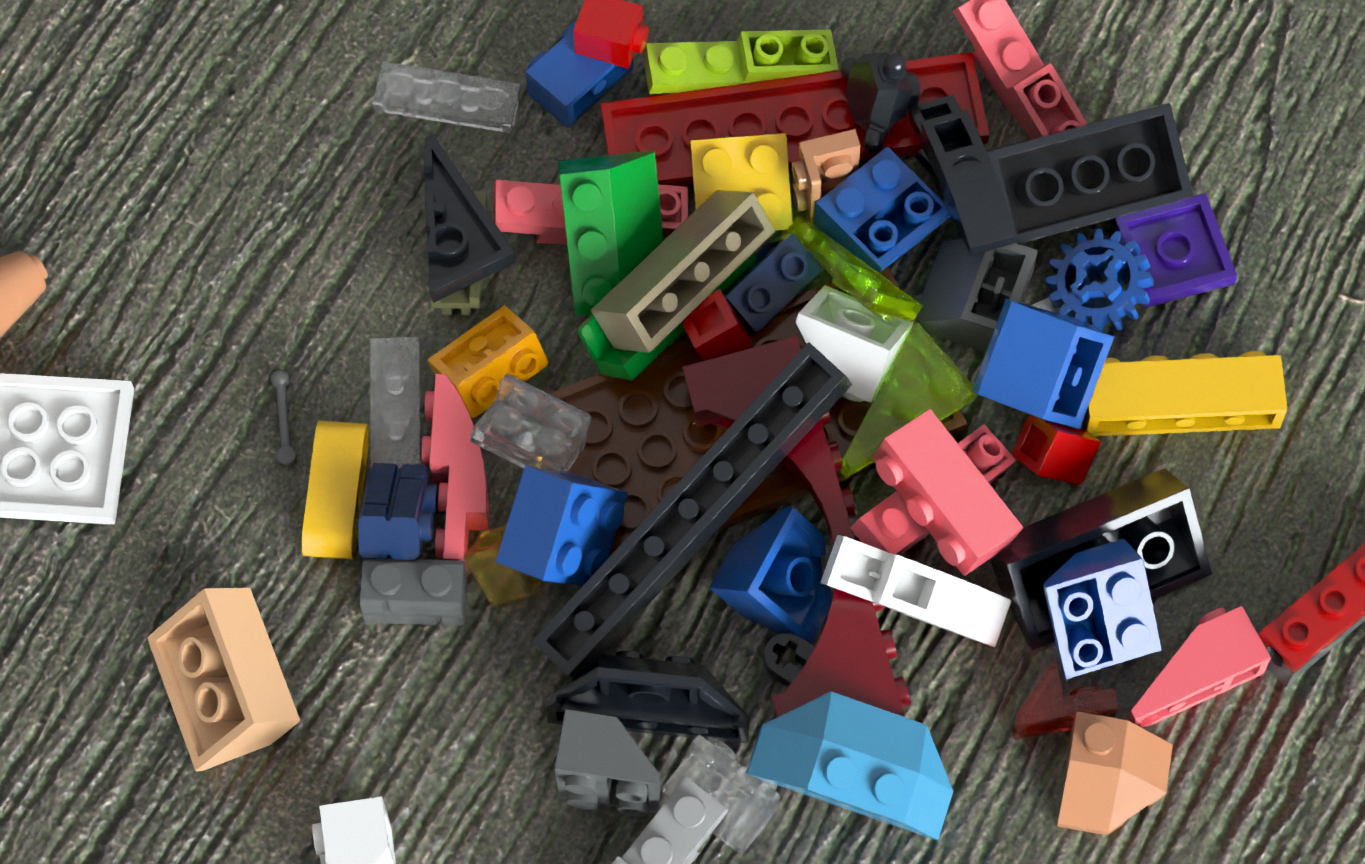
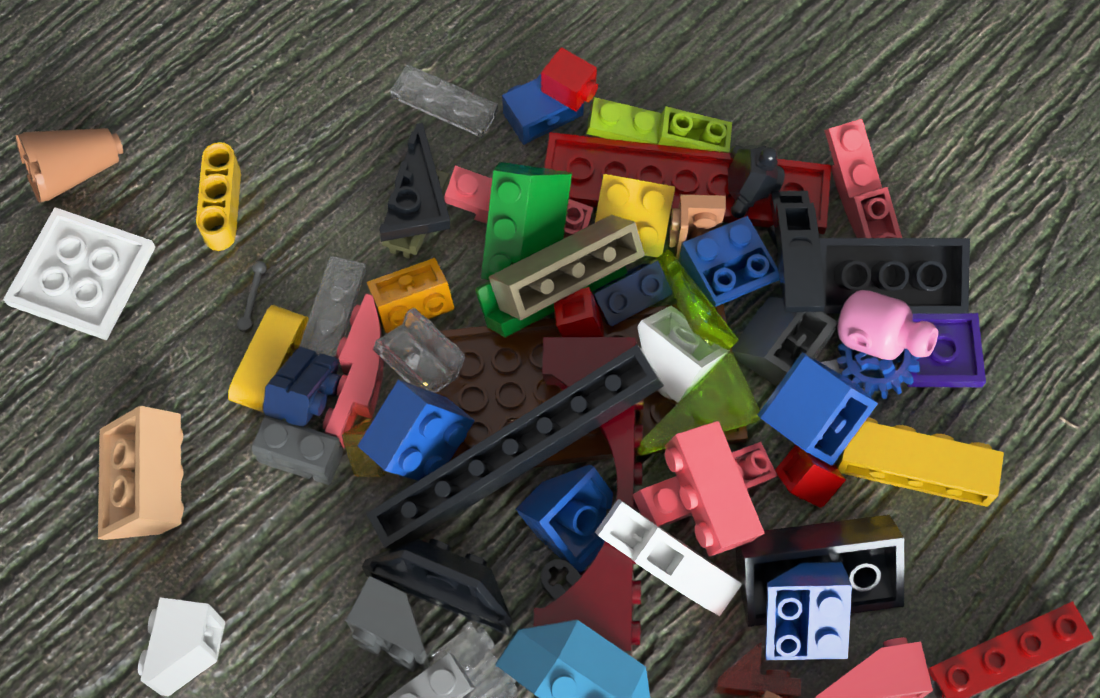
camera: 15 degrees right, 0 degrees up
none -> yellow beam [196,142,241,251]
none -> bright pink piece [837,290,938,360]

